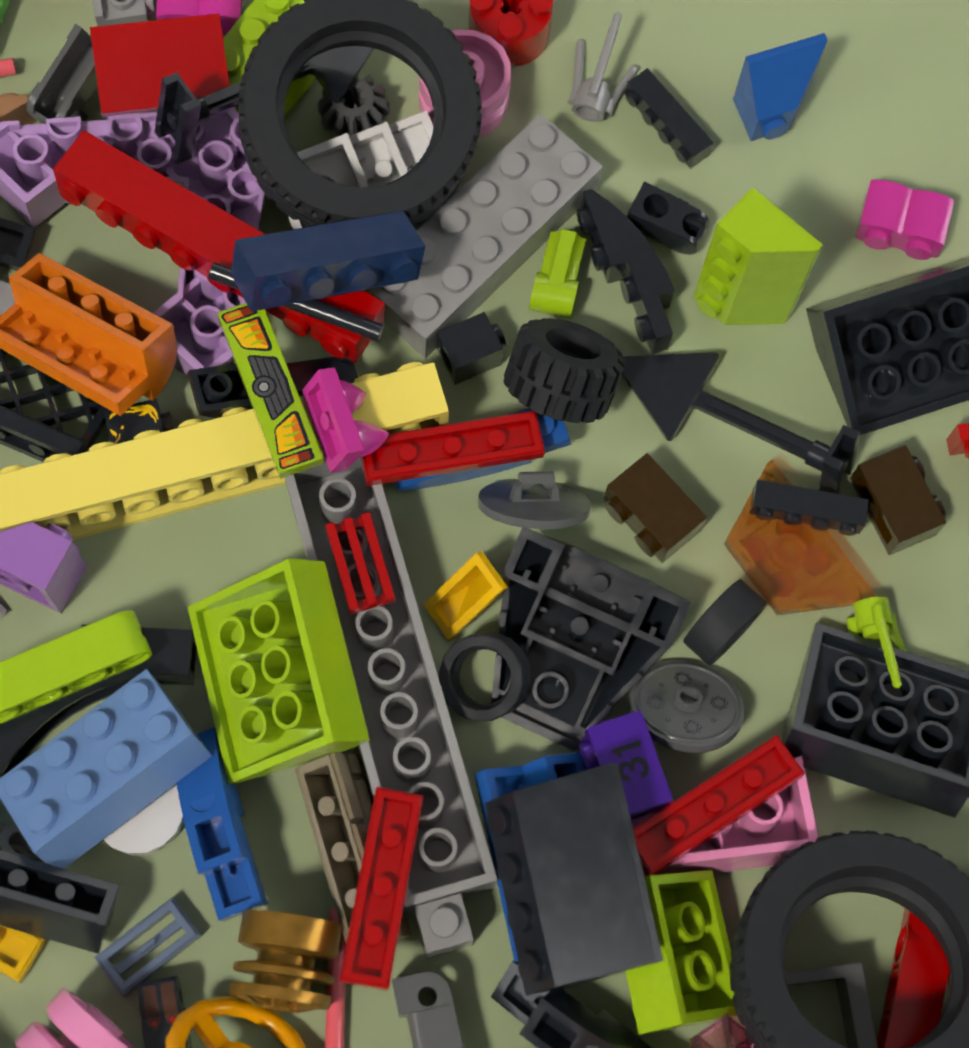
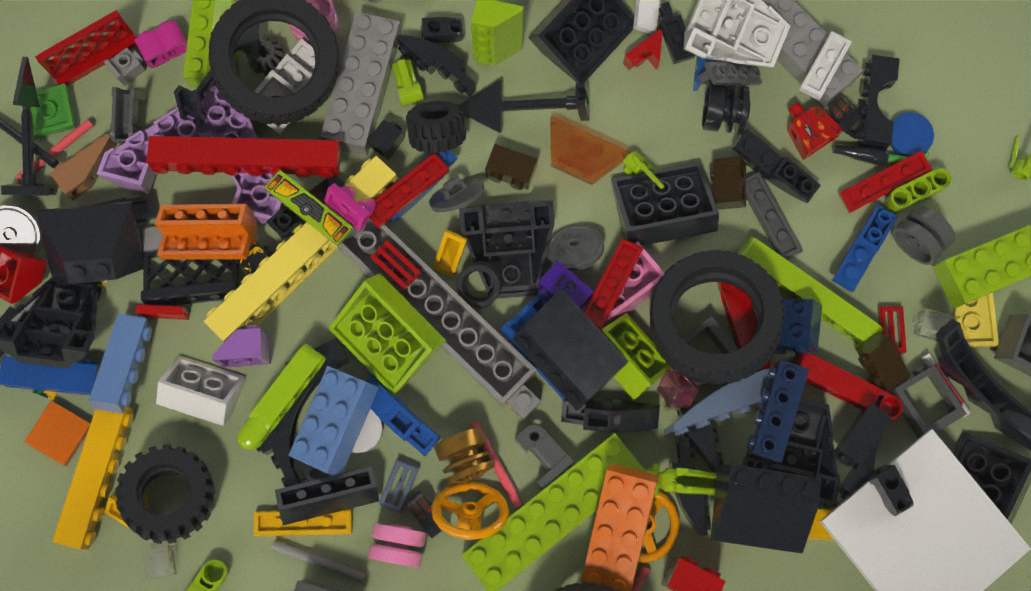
camera: 25 degrees left, 5 degrees up
red tile [90,13,229,117] -> none
black bar [208,262,384,342] -> none
dark blue brick [231,211,426,312] -> none
dark tan brick [295,753,412,942] -> none
red tile [339,787,424,991] -> none
black tyre [683,579,767,666] -> none
black piece [749,479,868,536] -> none
dark brown brick [849,445,947,555] -> none

